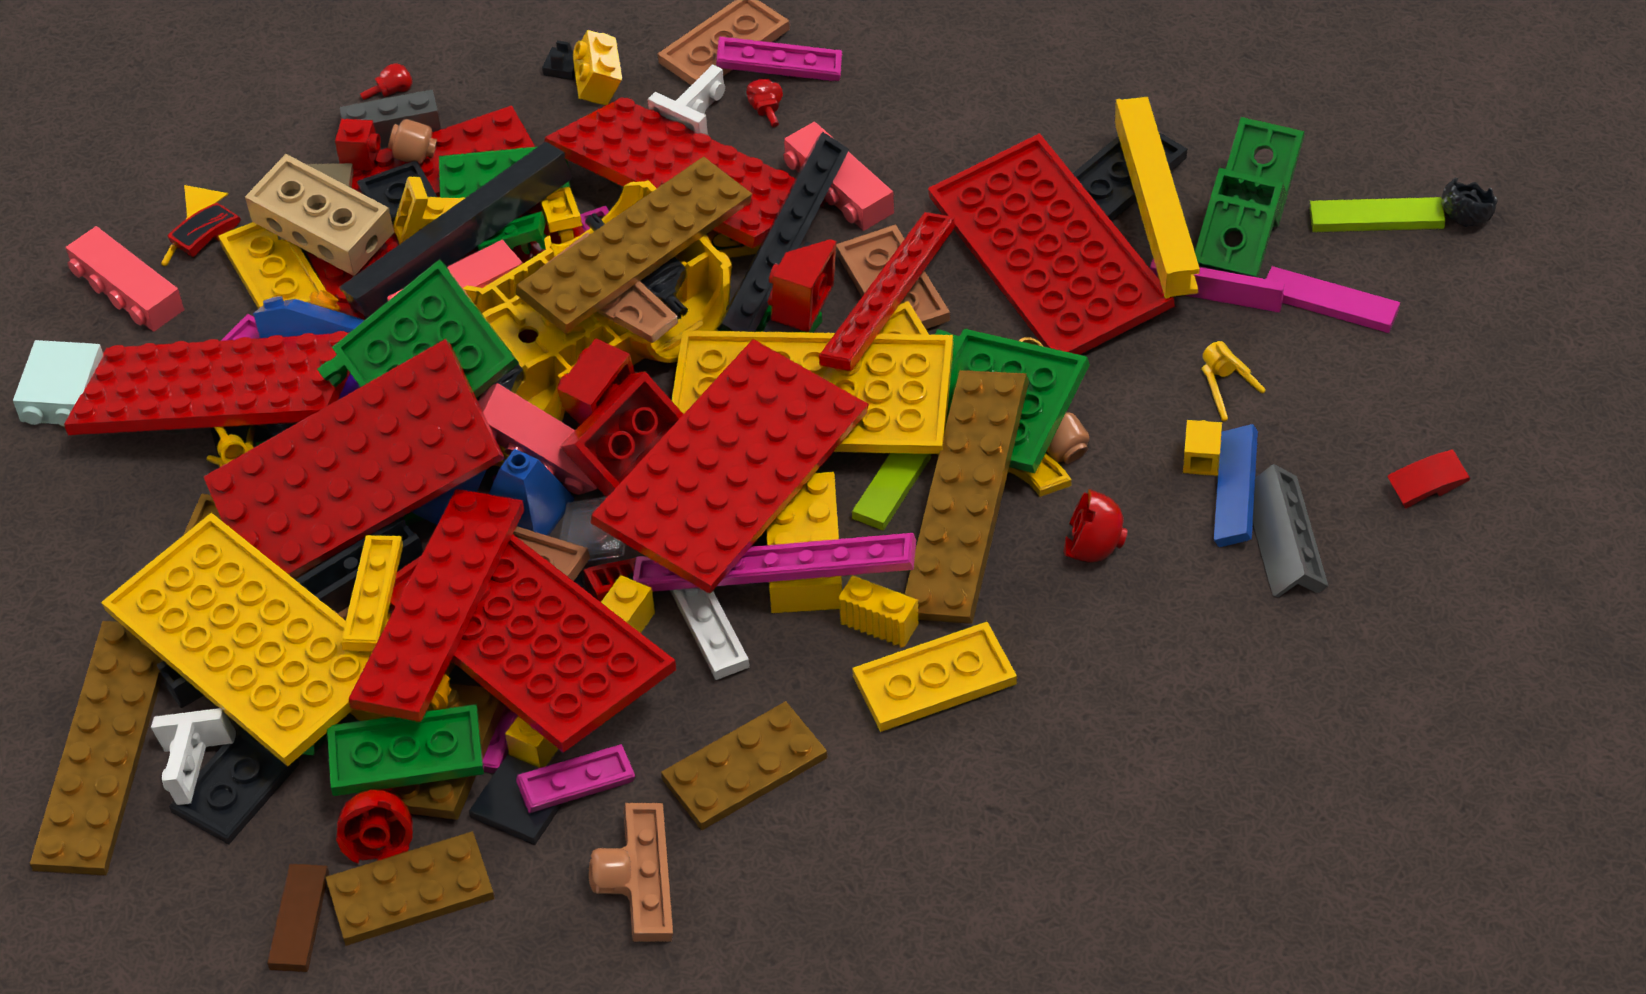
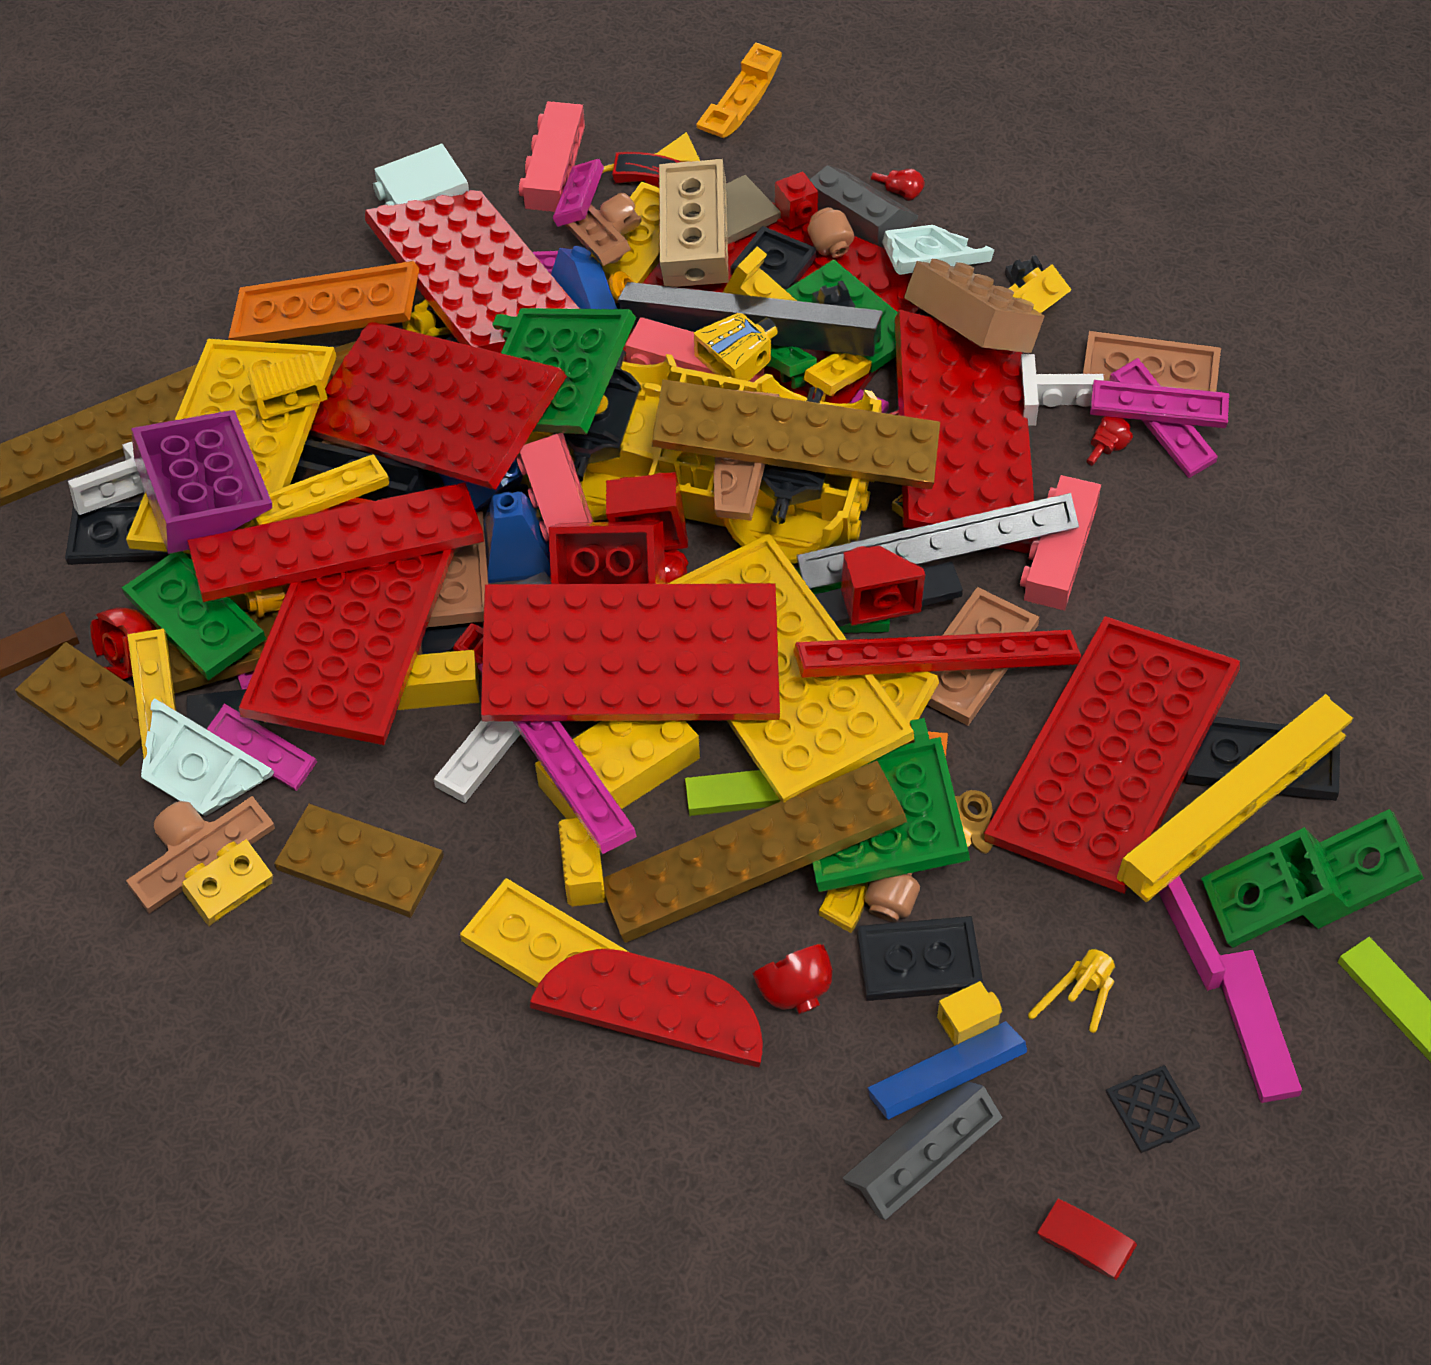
camera: 55 degrees right, 5 degrees up
none -> yellow tile [127,629,177,758]
none -> magenta slope [131,410,272,554]
none -> light aqua wing [141,698,274,817]
none -> yellow brick [182,839,273,926]
none -> orange plate [228,261,419,342]
none -> yellow brick [247,352,328,419]
none -> red plate [530,949,763,1068]
none -> dark pink tile [553,159,604,227]
none -> nougat plate [565,193,642,266]
none -> yellow torso [694,313,778,381]
none -> light orange slope [696,42,782,138]
none -> black tile [812,281,855,307]
none -> black tile [857,916,984,1001]
none -> light aqua wing [882,225,994,275]
none -> medium nougat brick [904,259,1045,353]
none -> dark pink tile [1090,380,1229,428]
none -> black window [1106,1065,1200,1153]

